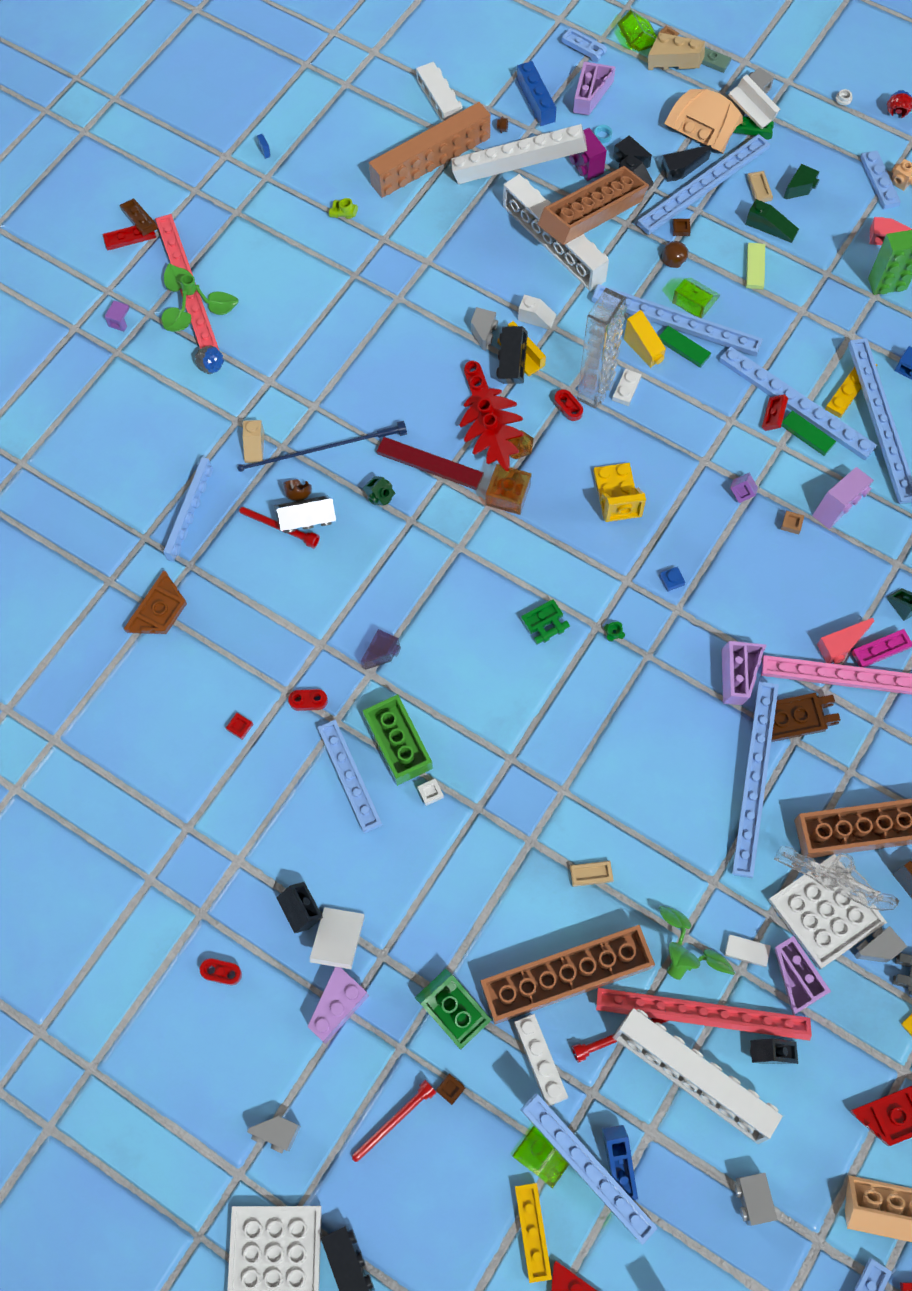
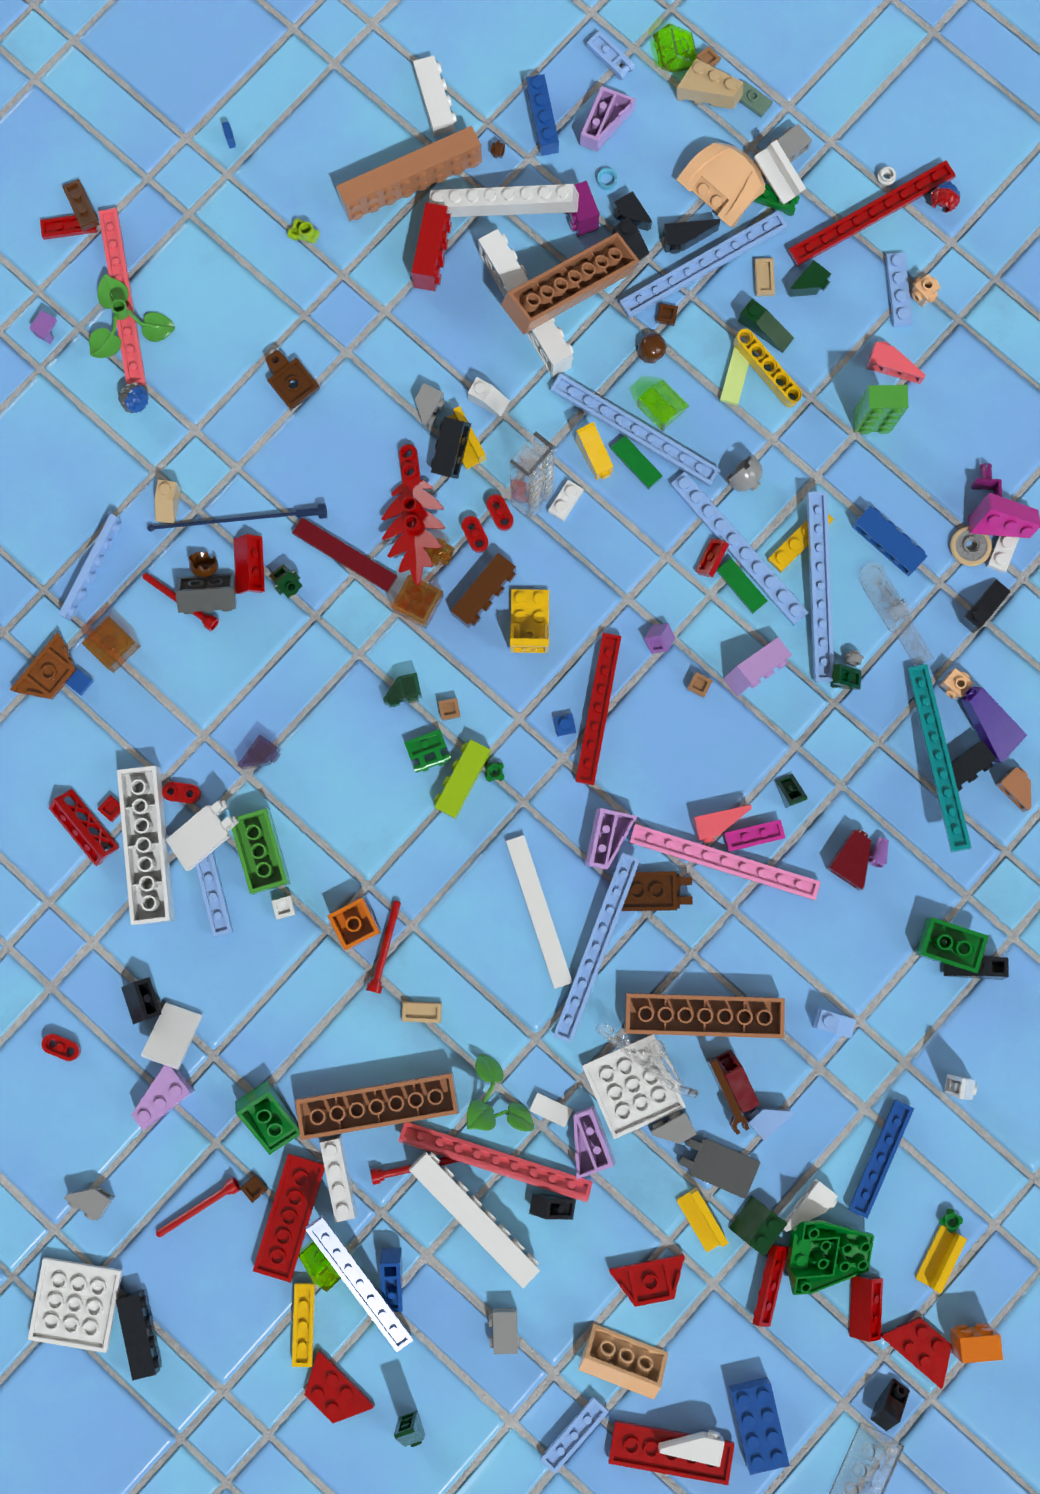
camera: 10 degrees right, 15 degrees up
none -> red fence [49,789,120,866]
none -> blue tile [66,669,94,696]
none -> clear orange brick [82,616,141,673]
none -> white brick [117,766,175,925]
none -> white tile [166,800,239,871]
none -> red panel [234,534,265,594]
none -> red plate [253,1153,325,1283]
none -> reddish brown plate [266,350,320,411]
none -> orange brick [327,898,382,951]
none -> red piece [366,901,401,994]
none -> clear green slope [383,672,423,707]
none -> red brick [411,202,452,292]
none -> lime brick [433,739,491,819]
none -> medium nougat plate [438,698,461,721]
none -> reddish brown brick [451,553,517,628]
none -> red plate [462,516,489,553]
none -> white tile [506,835,573,989]
none -> red plate [575,633,622,786]
none -> light grey cylinder [725,455,763,492]
none -> yellow beam [734,329,802,408]
none -> red plate [788,160,956,267]

